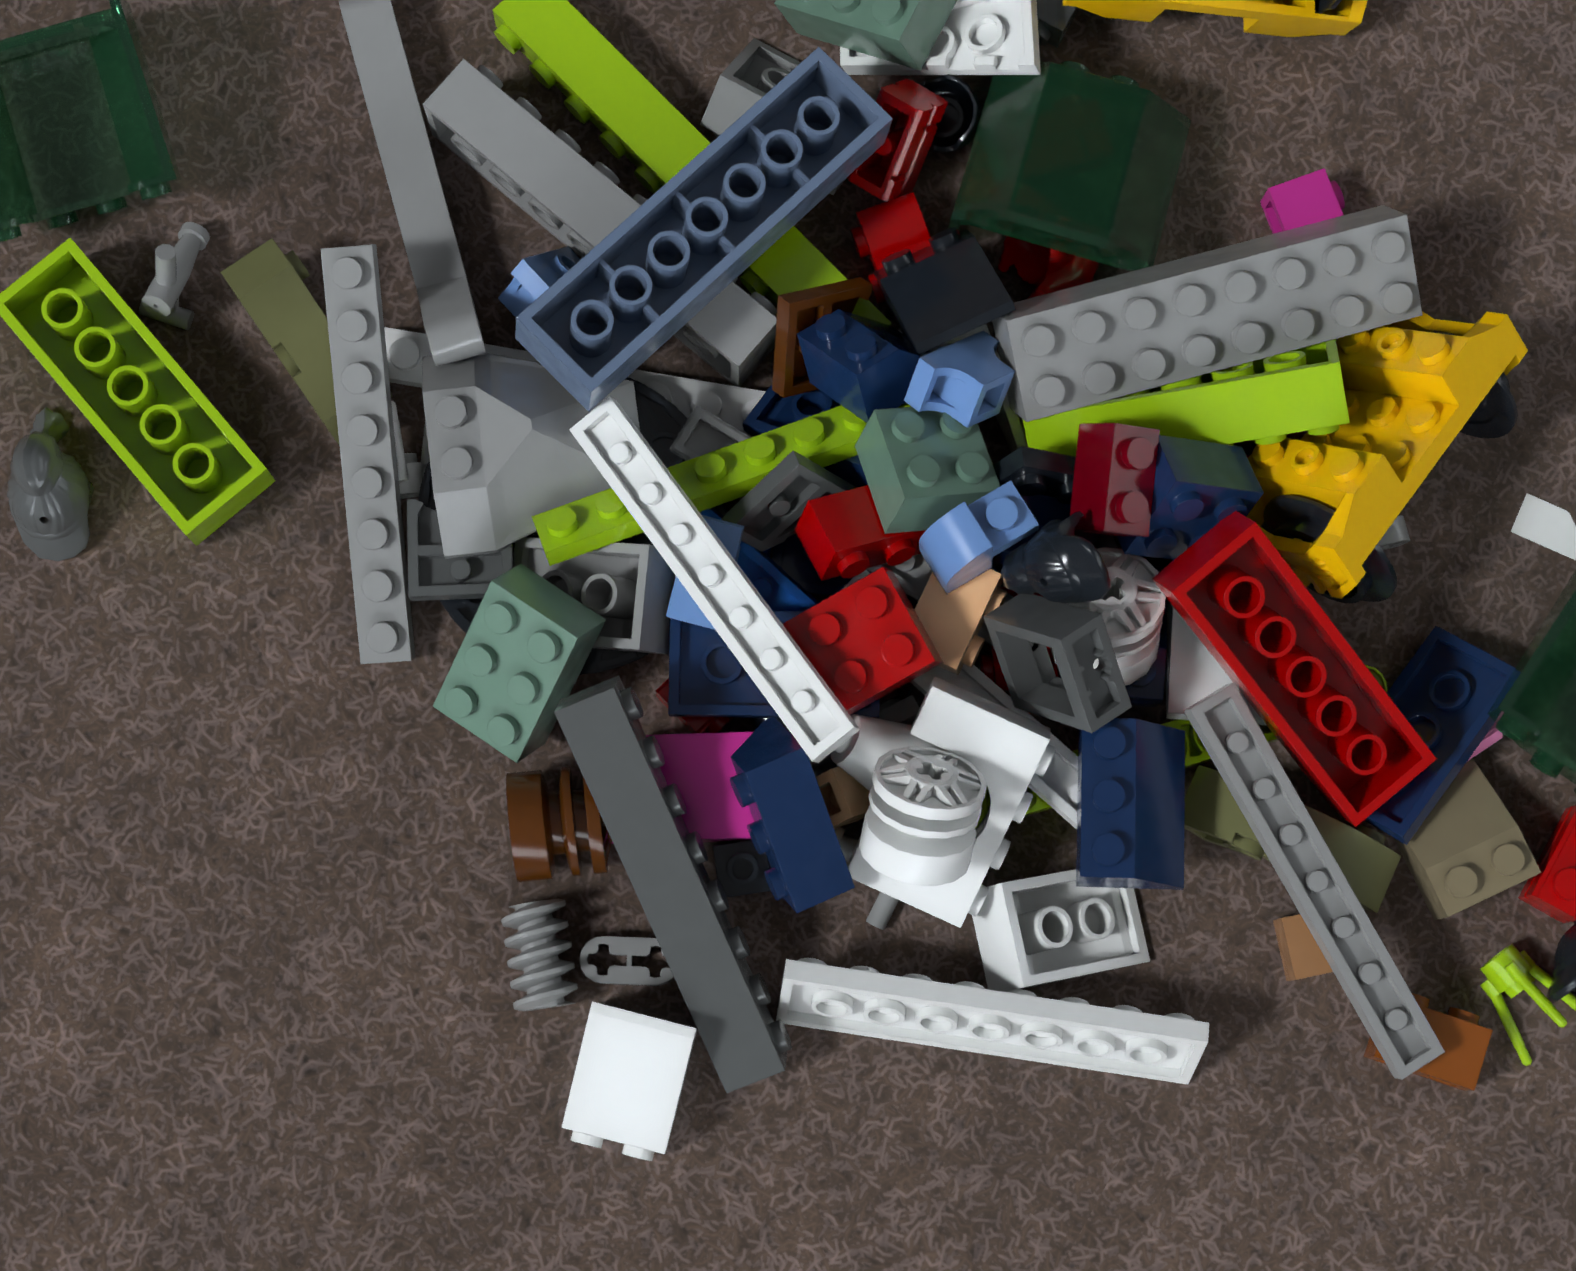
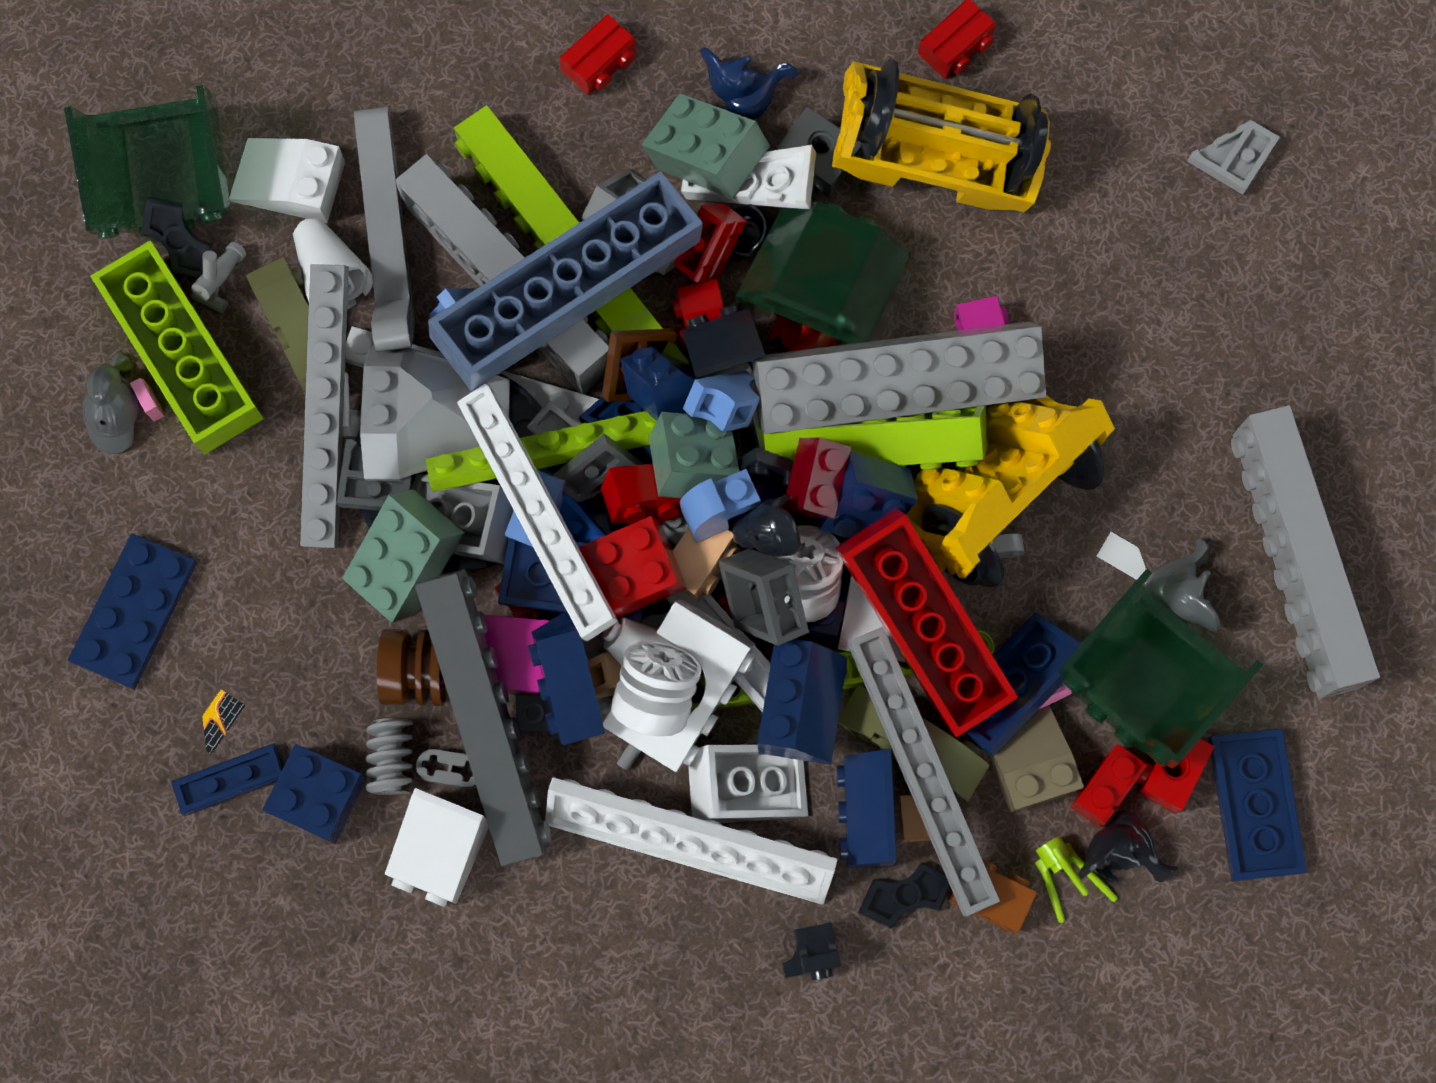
camera: 15 degrees right, 5 degrees down
none -> dark blue plate [67,533,197,690]
none -> bright pink tile [130,378,165,422]
none -> black tile [142,196,213,278]
none -> dark blue tile [171,743,283,816]
none -> sticker [203,690,245,753]
none -> white slope [229,138,345,223]
none -> dark blue brick [263,744,367,844]
none -> white cone [293,218,373,309]
none -> black brick [781,922,841,981]
none -> dark blue slope [836,749,896,868]
none -> black tile [858,862,951,929]

